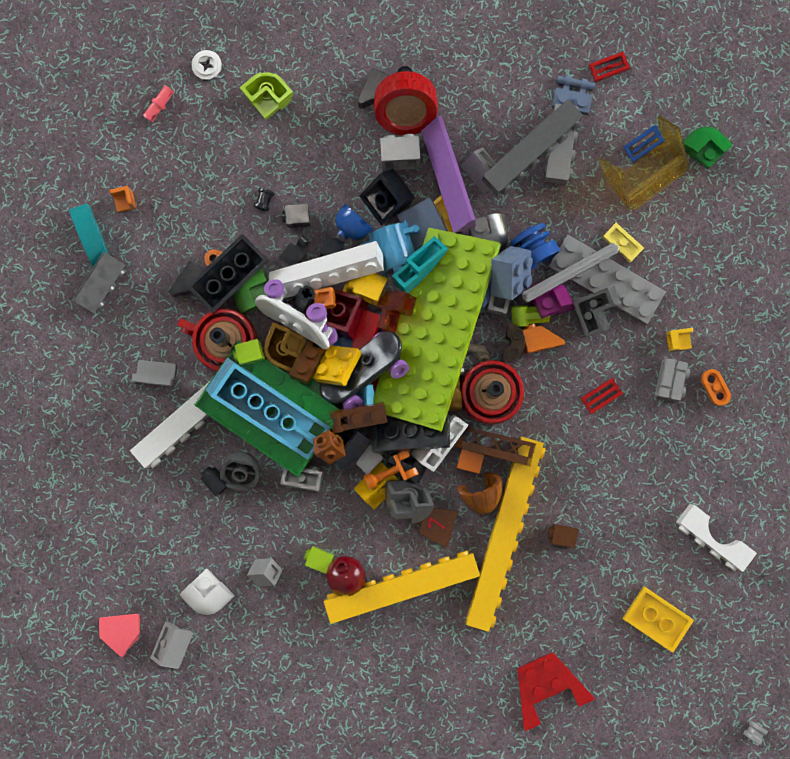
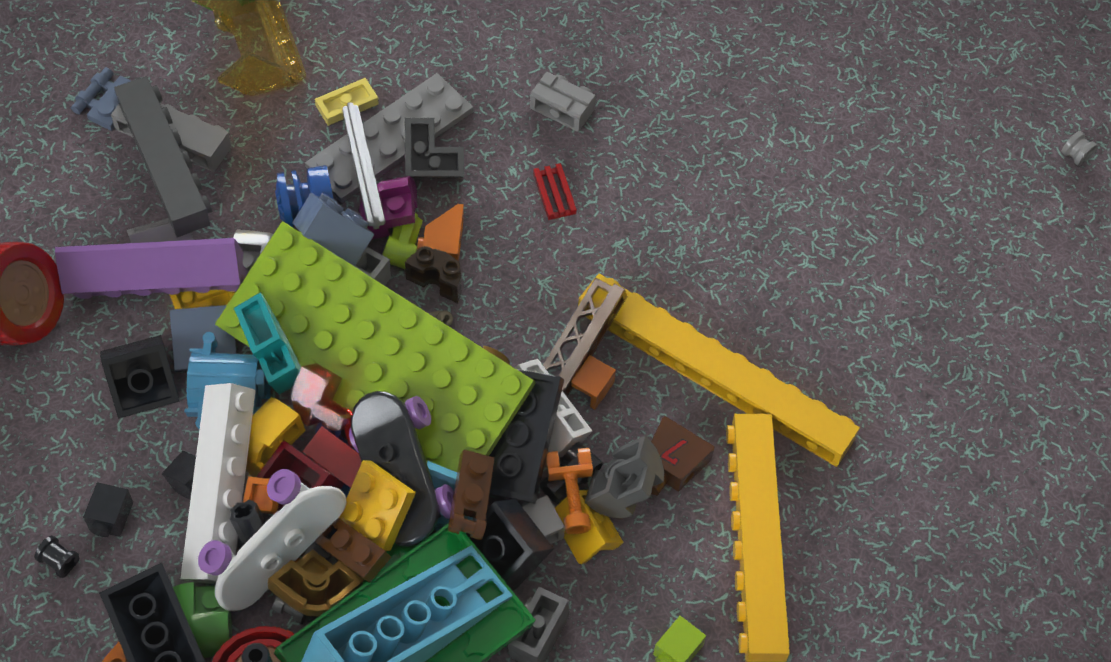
camera: 75 degrees left, 25 degrees down
lime brick [233,339,265,366] -> none
black plate [279,235,310,266] -> none
dark orange brick [313,430,346,464] -> none
dark red cylinder [326,556,366,596] -> none
blue cylinder [335,204,373,240] -> none
light grey brick [380,134,420,171] -> none
dark orange hair [457,472,502,514] -> none
red wheel [460,360,524,425] -> none
red wing [517,652,595,731] -> none
reddish brown brick [547,524,578,548] -> none
red tile [588,51,630,83] -> none
yellow plate [622,586,694,653] -> none
blue tile [623,125,666,163] -> none
yellow panel [666,328,693,351] -> none
white arch [676,504,757,572] -> none
orange plate [701,369,731,406] -> none

